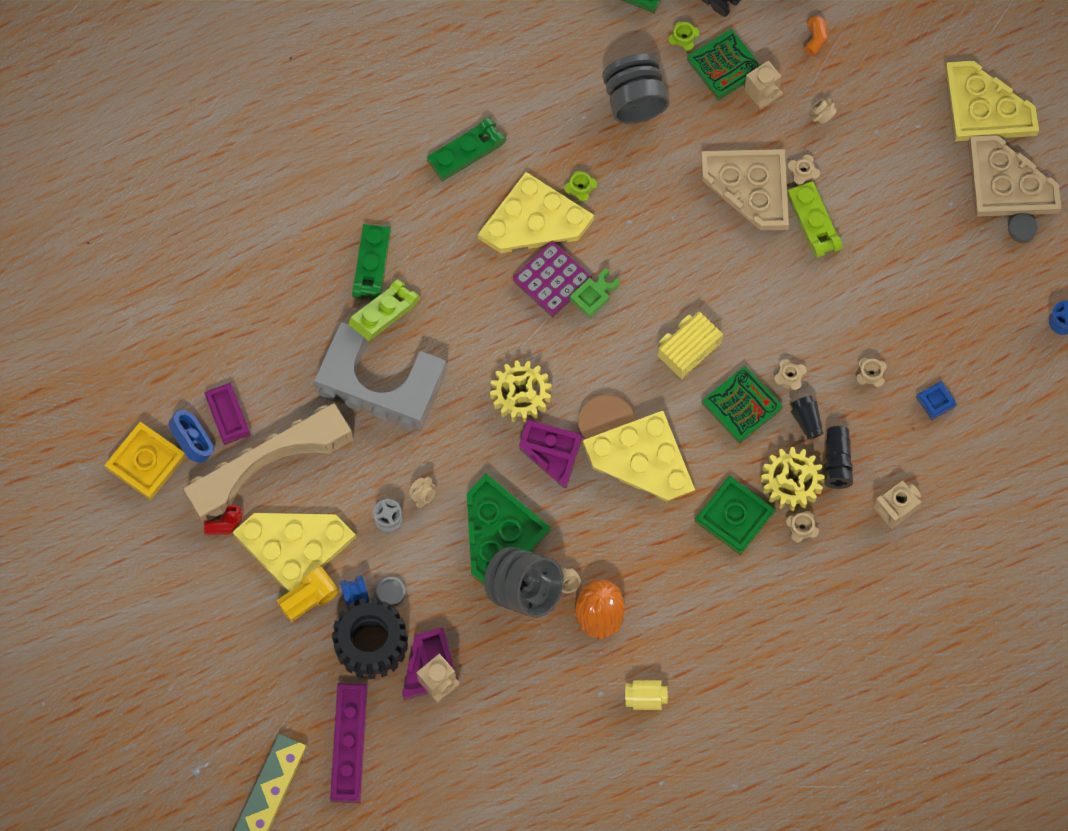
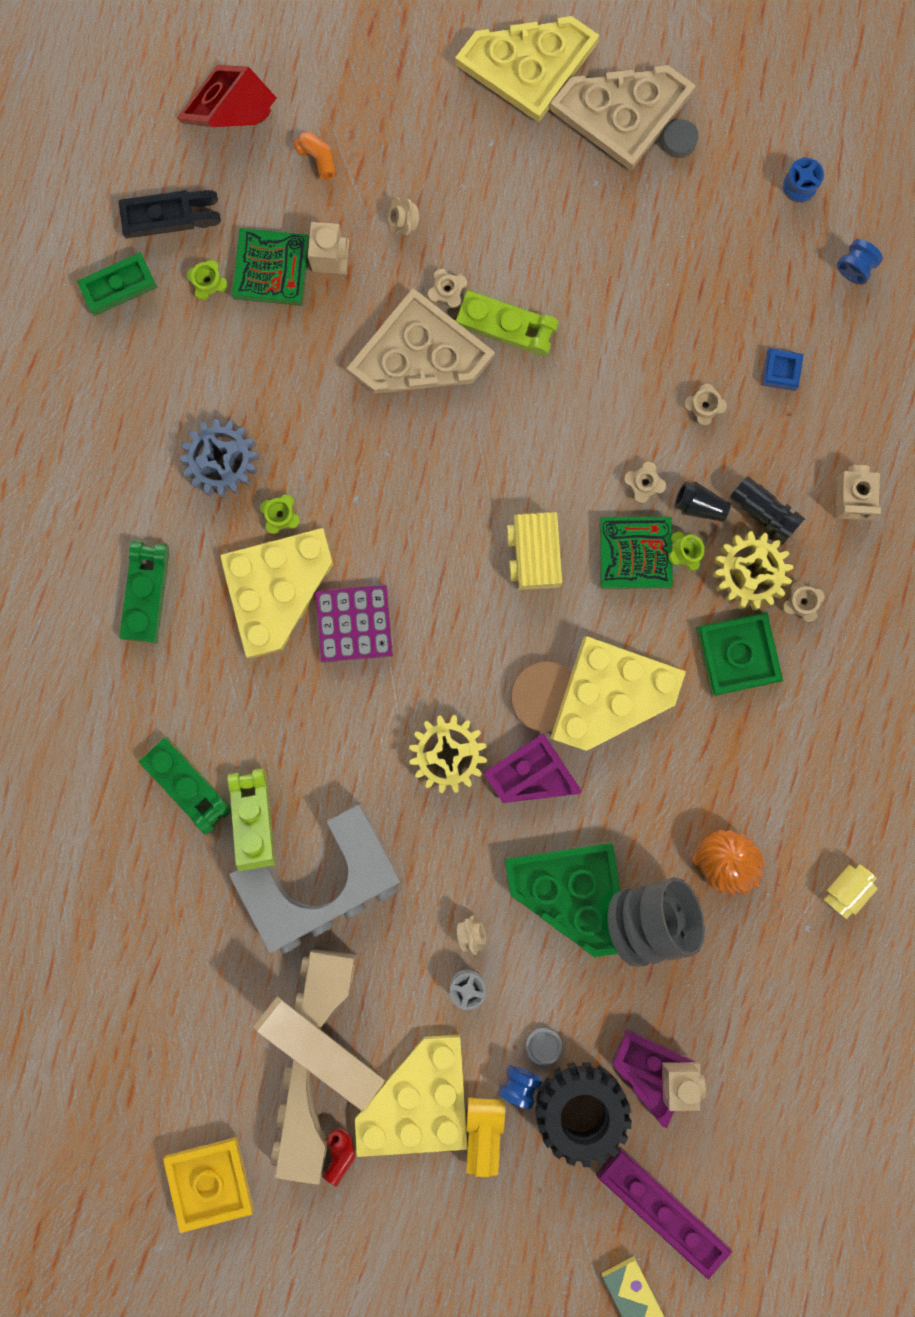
camera: 50 degrees left, 15 degrees up
blue plate [168,410,214,463] -> none
magenta tile [204,382,251,445] -> none
tan hinge [561,568,582,593] -> none
bright green plate [570,268,620,319] -> none
dark grey wheel [602,54,669,124] -> none
none -> sand blue gear [180,419,259,498]
none -> tan tile [253,996,386,1111]
none -> lime plate [669,531,705,571]
none -> blue wheel [837,239,883,285]

